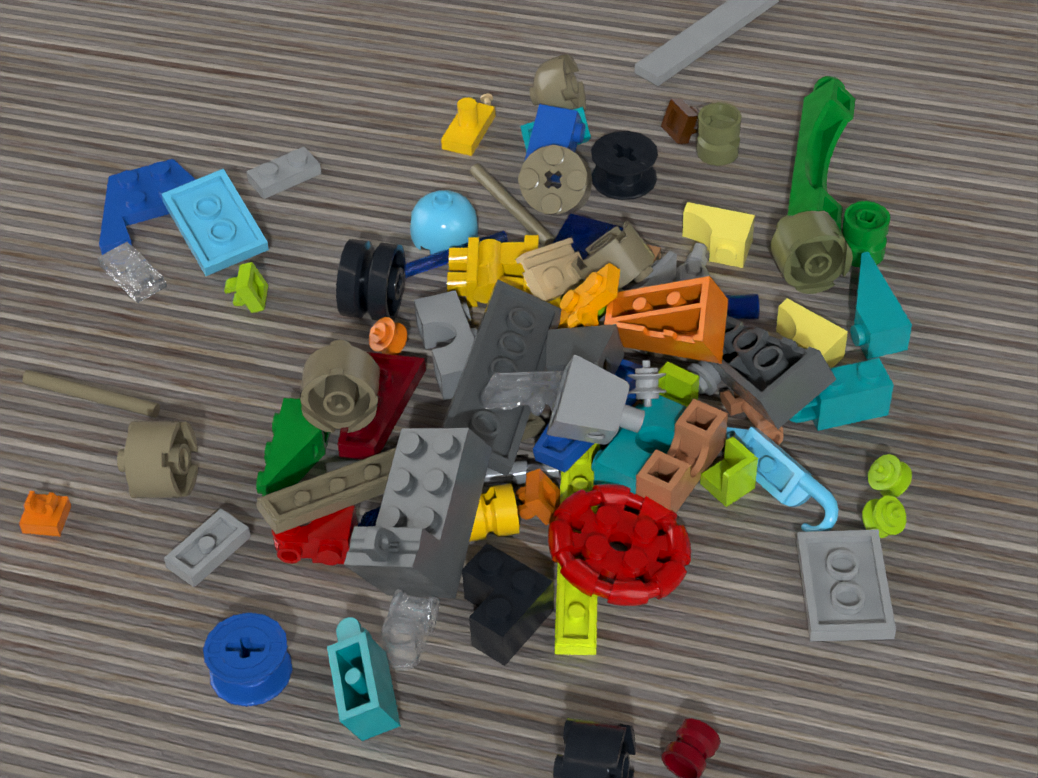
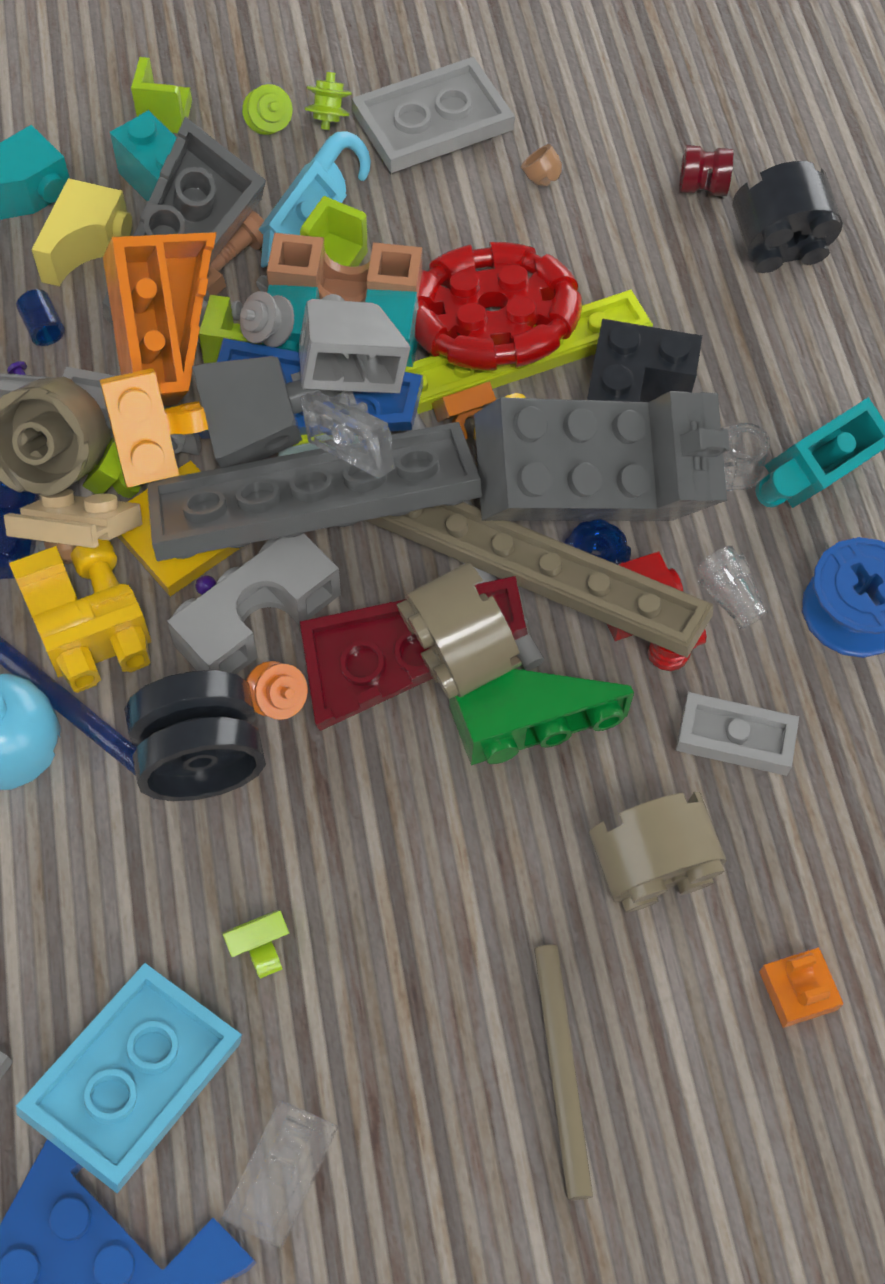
camera: 120 degrees left, 15 degrees up
none -> lime panel [131,57,192,134]
none -> medium nougat hinge [521,144,562,187]
none -> clear cone [696,546,768,629]

